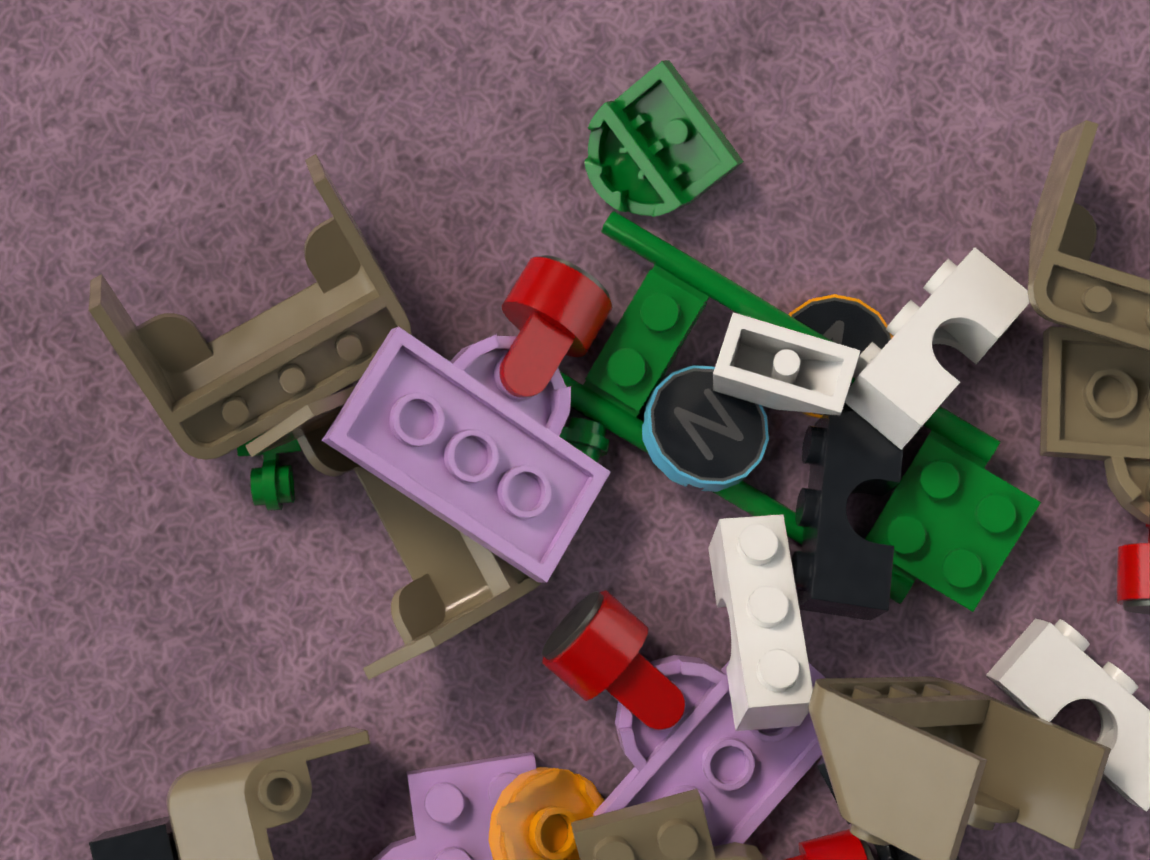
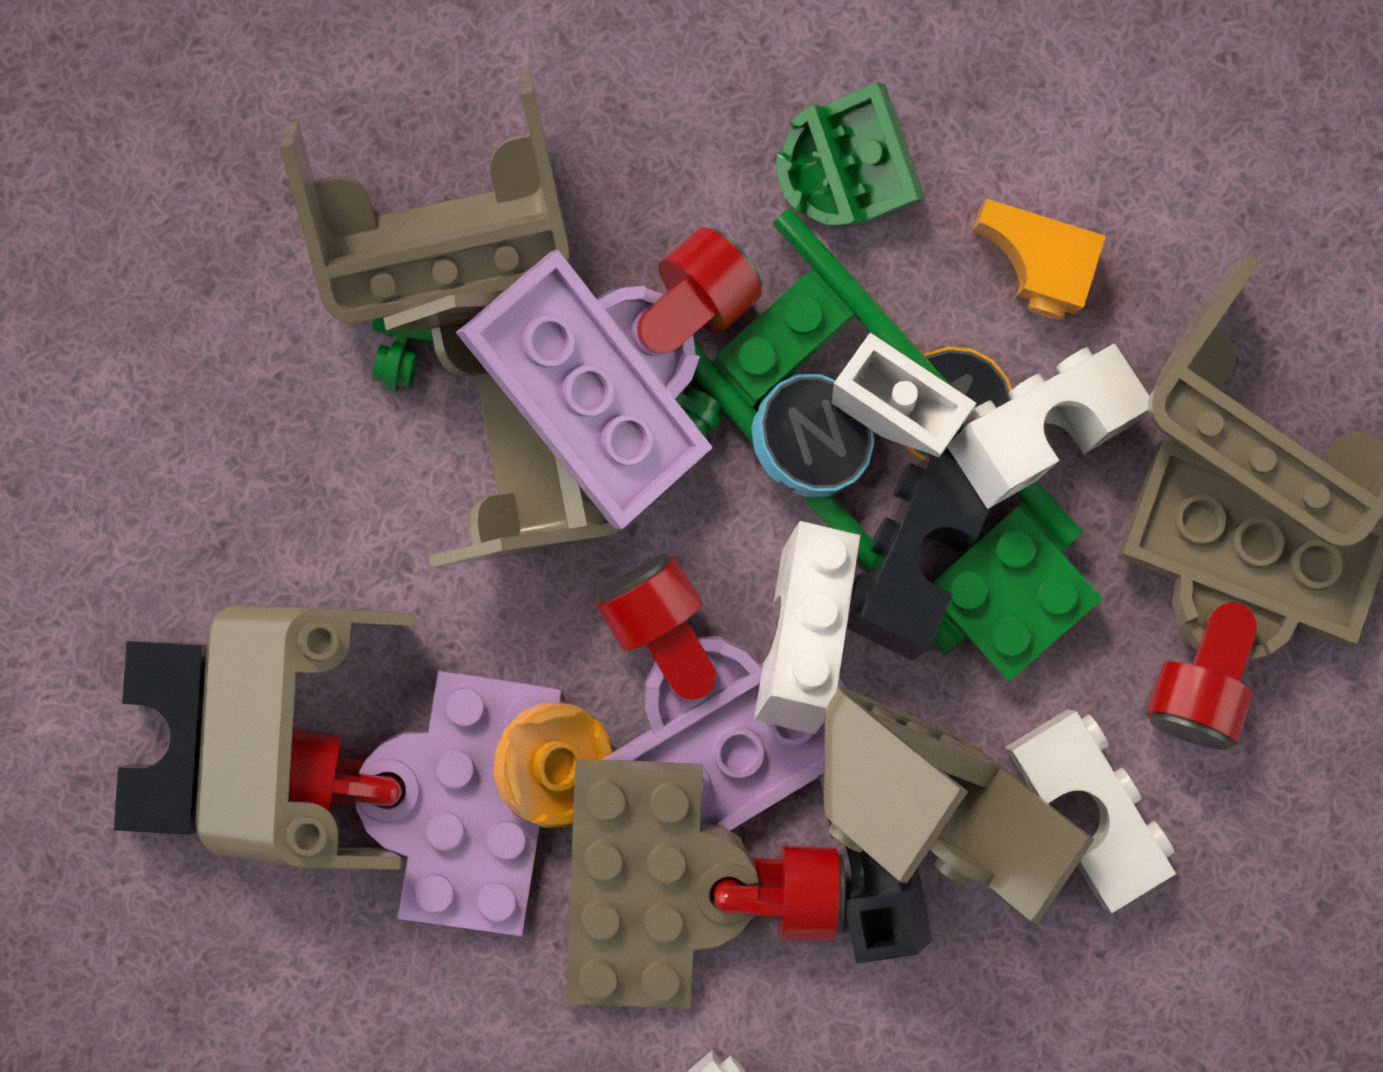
camera: 15 degrees right, 0 degrees up
none -> light orange arch [972,198,1106,320]

